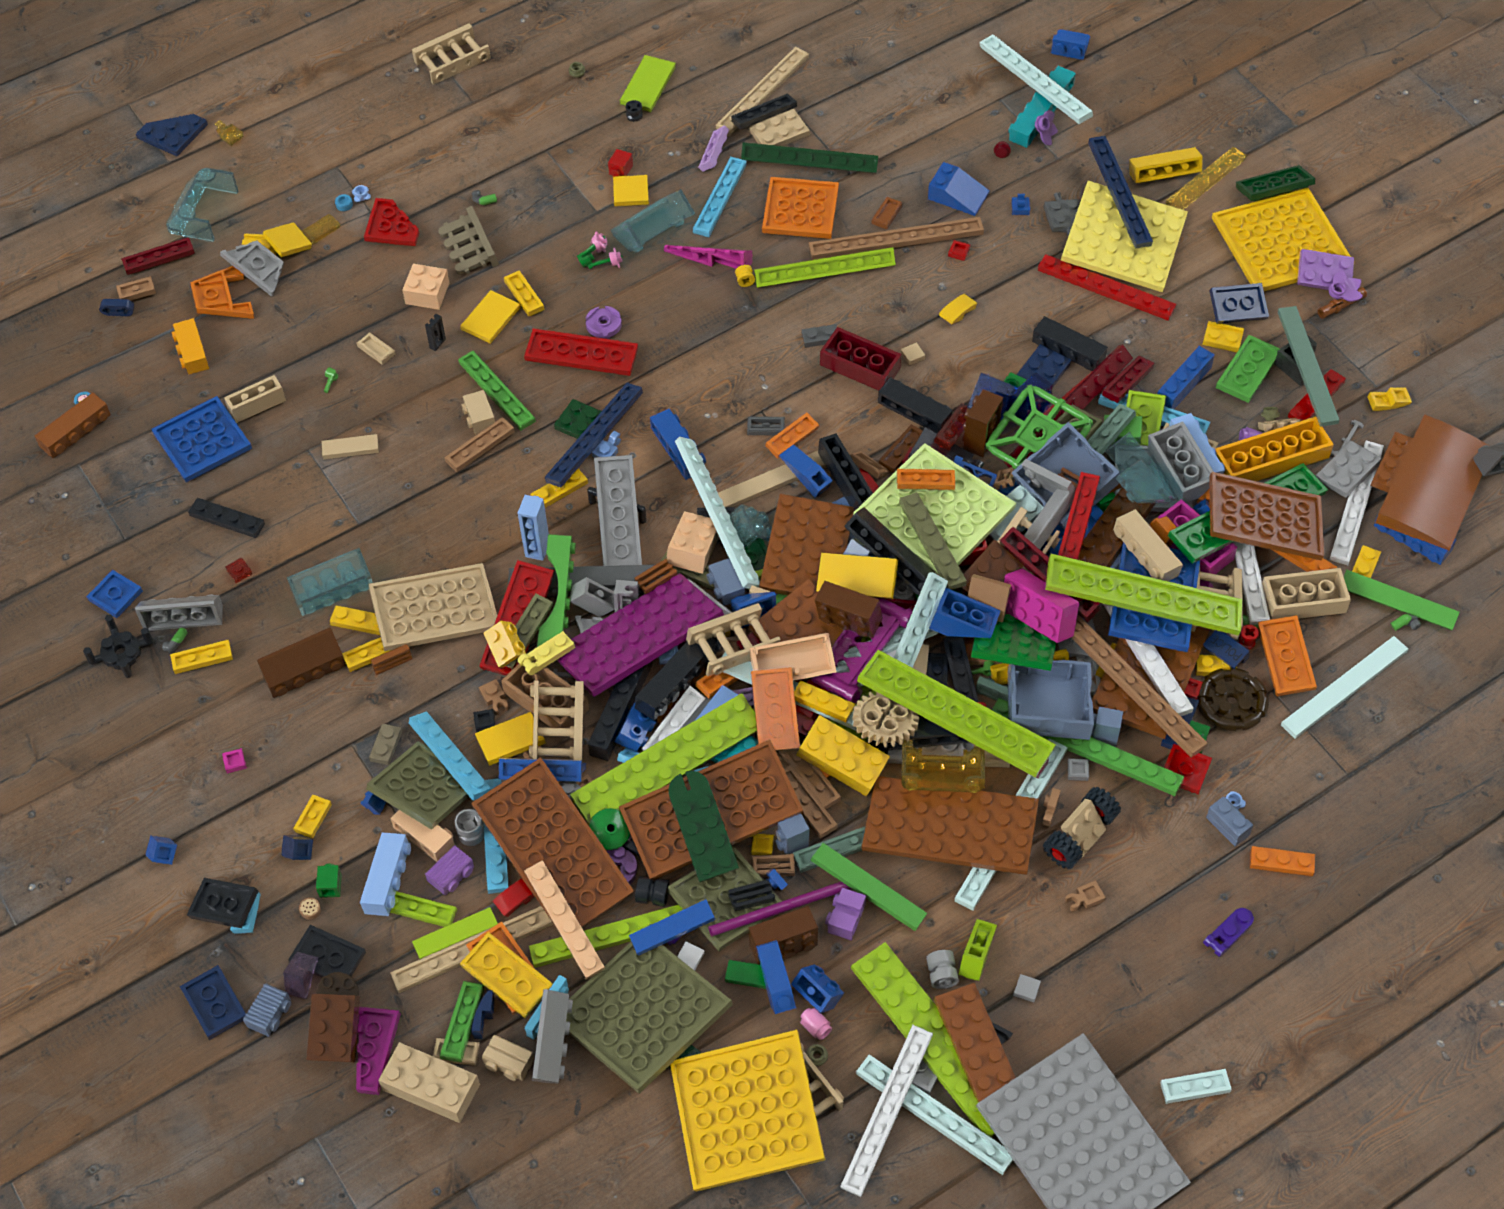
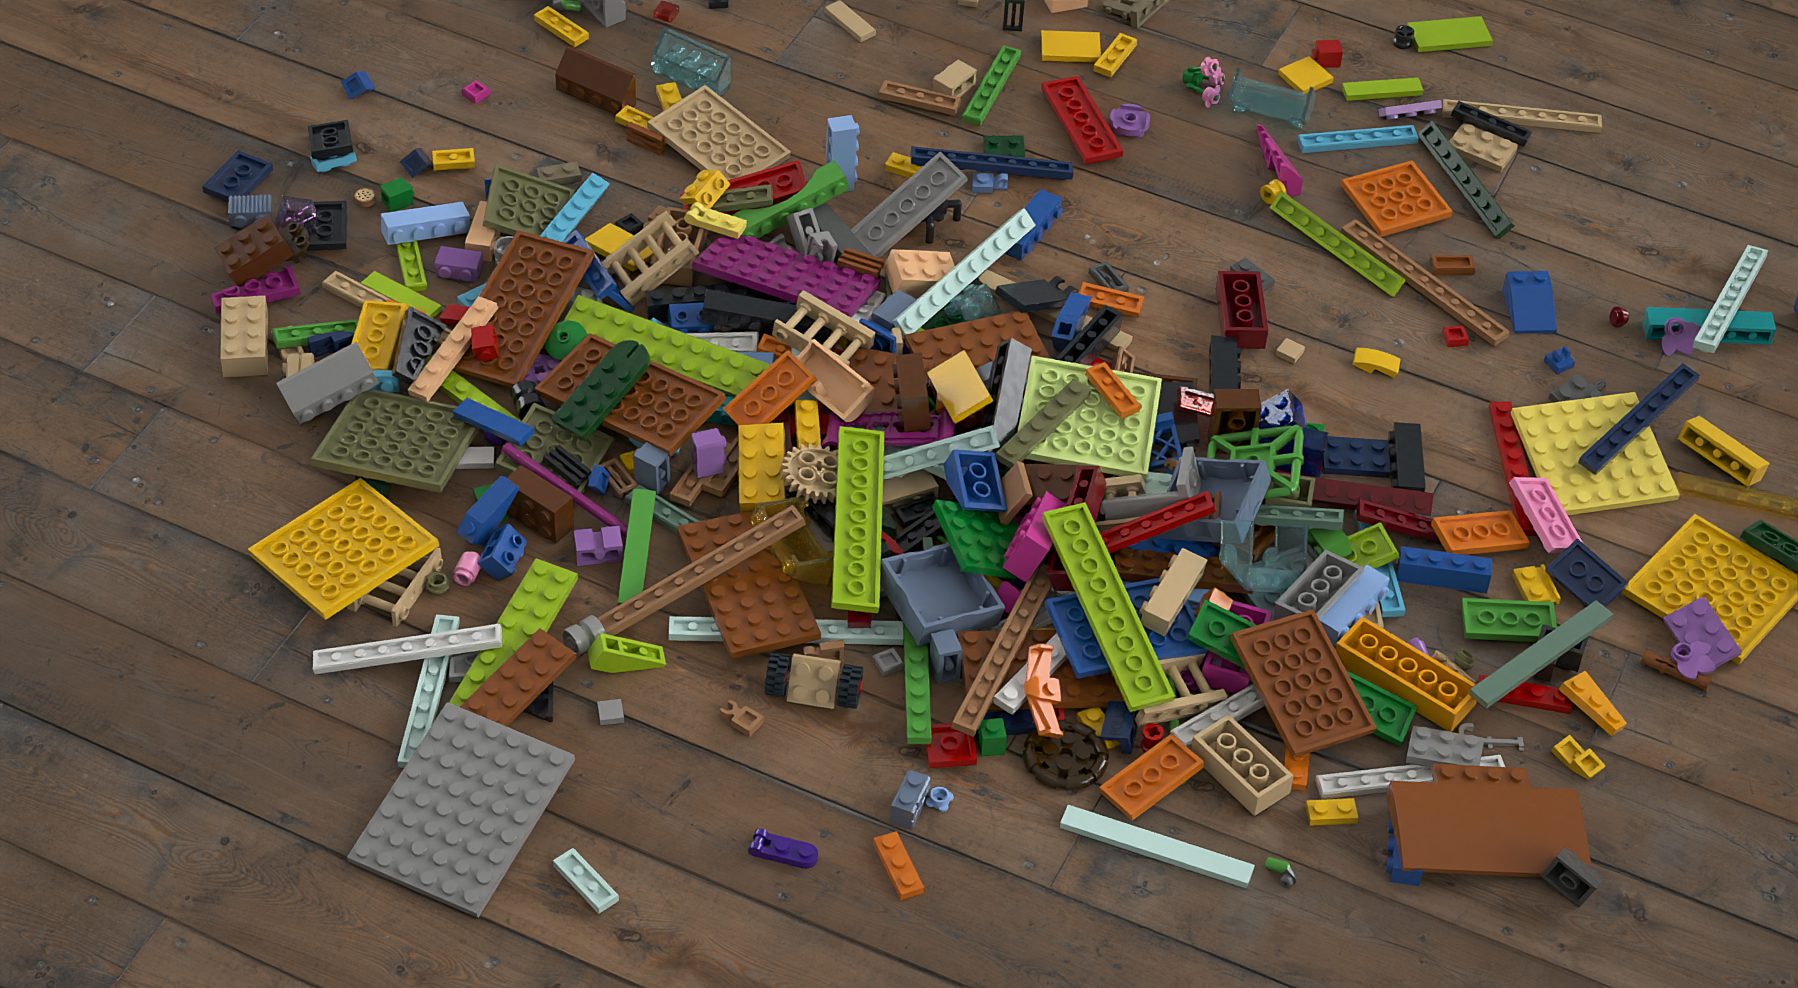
camera: 55 degrees right, 10 degrees down
bright green tile [1344,569,1460,631] -> none
none -> black wing [392,306,447,385]
none -> red brick [471,324,499,361]
none -> medium nougat plate [597,505,806,636]
none -> medium lavender brick [692,428,727,478]
none -> black tile [995,276,1079,313]
none -> dark pink tile [996,581,1021,614]
none -> orange plate [1024,644,1064,738]
none -> lime tile [1342,77,1423,101]
none -> orange plate [1431,510,1530,555]
none -> bright pink plate [1509,477,1583,554]
none -> light orange wing [1559,671,1627,736]

